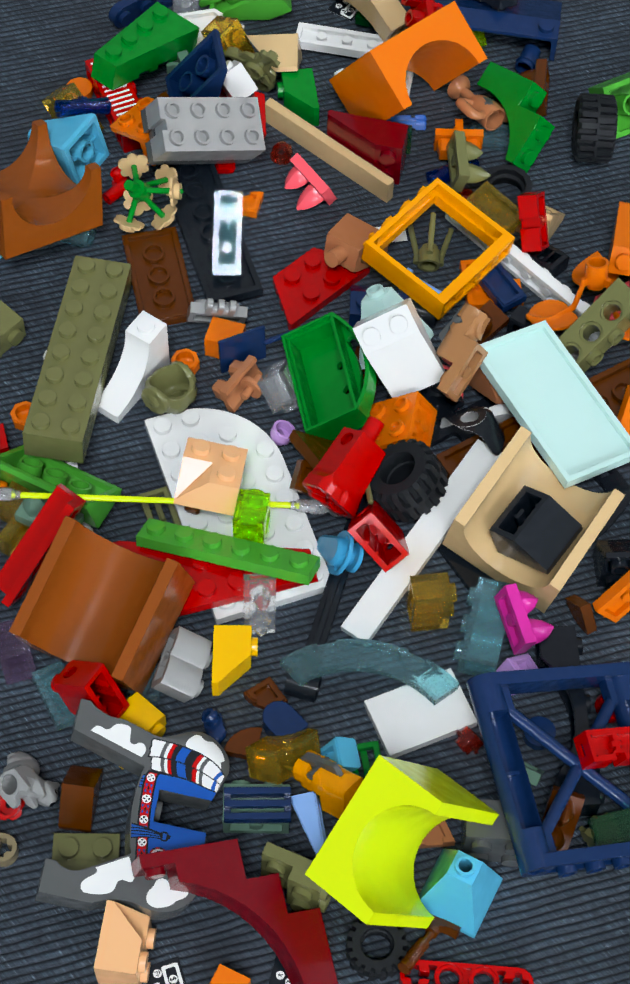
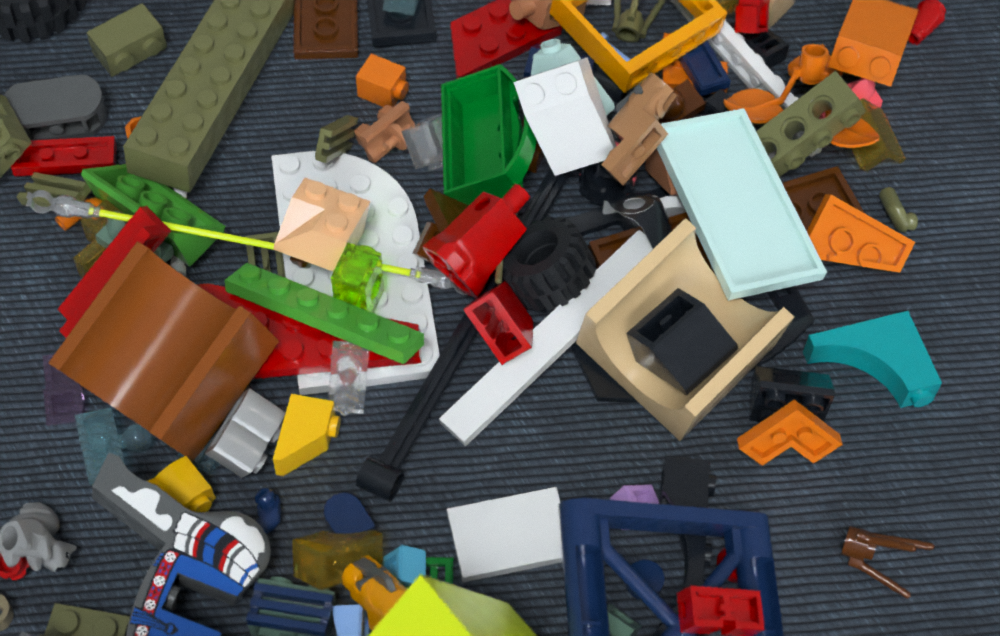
camera: 10 degrees right, 0 degrees up
red torso [51,660,130,718] -> none
reddish brown slope [58,765,104,833] -> none
white arch [98,311,170,423] -> none
olive hair [141,361,197,415] -> none
orange tile [171,348,200,375] -> none
light grey hinge [186,298,248,324] -> none
dark blue piece [218,325,296,373] -> none
reddish brown tile [224,727,262,761] -> none
reddish brown tile [243,676,288,709] -> none
lavender hinge [270,420,295,446] -> none
clear light blue tile [280,639,460,705] -> none
dark azure piece [317,530,364,575] -> none
orange bracket [370,391,438,450] -> none
clear yellow brick [406,572,457,632] -> none
clear light blue brick [453,576,509,676] -> none
clear red plate [455,726,484,756] -> none
dark pink tile [494,583,554,655] -> none
reddish brown tile [565,594,597,635] -> none
none -> olive tile [314,115,358,163]

